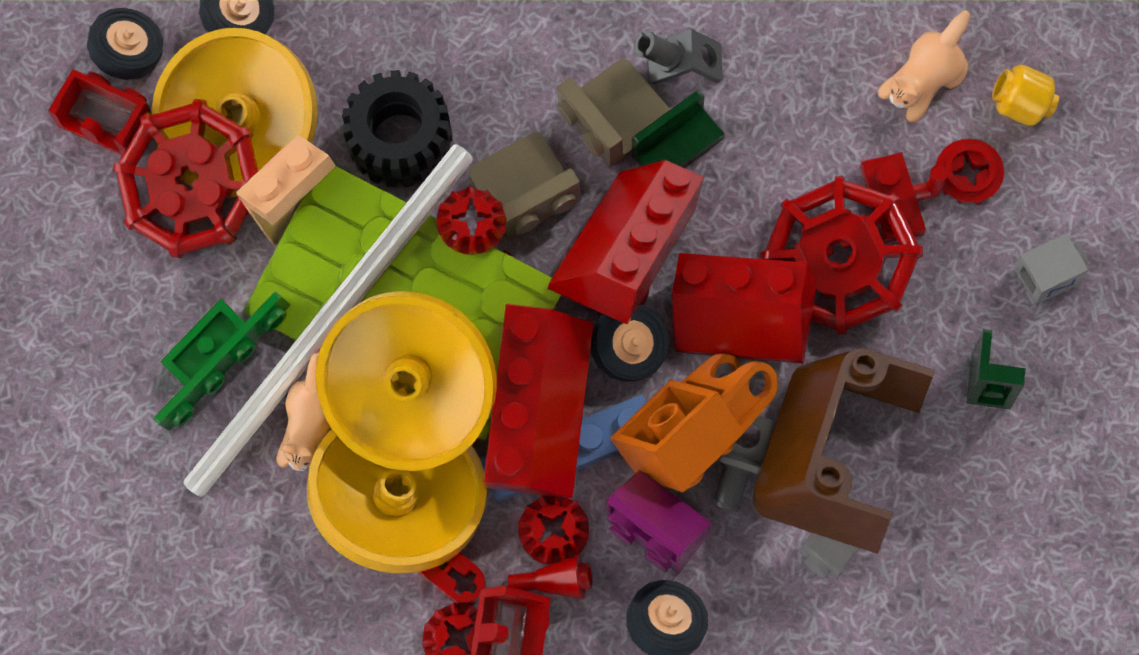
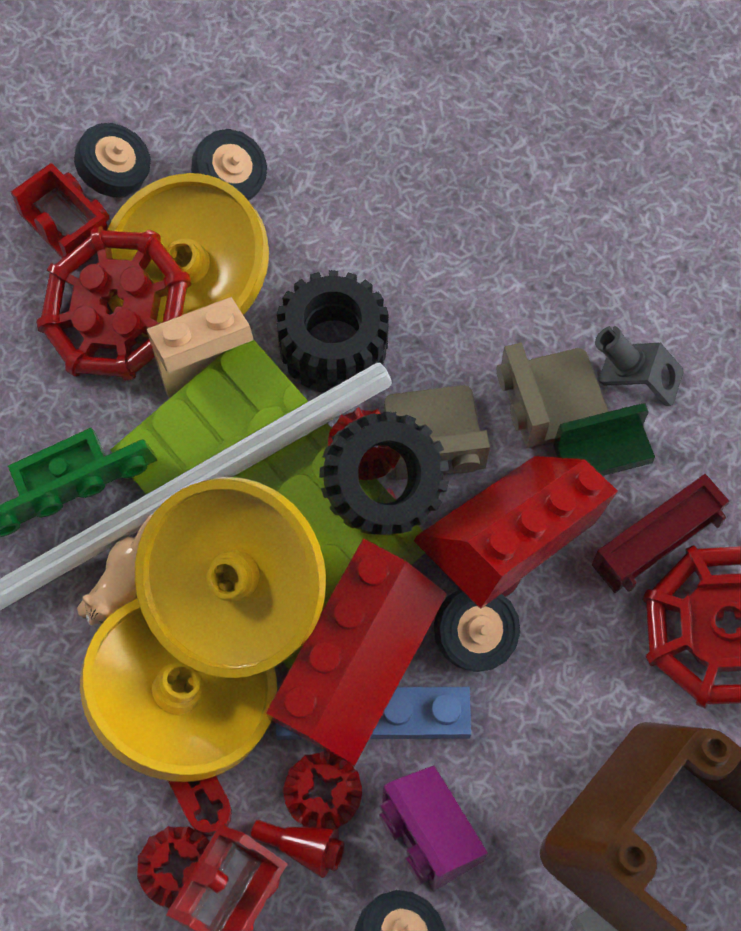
camera: 15 degrees right, 5 degrees down
orange brick [610,353,778,493] -> none
red slope [672,253,817,364] -> none
dark grey bracket [712,416,774,512] -> none
none -> black tyre [319,412,449,535]
none -> dark red container [592,474,730,593]

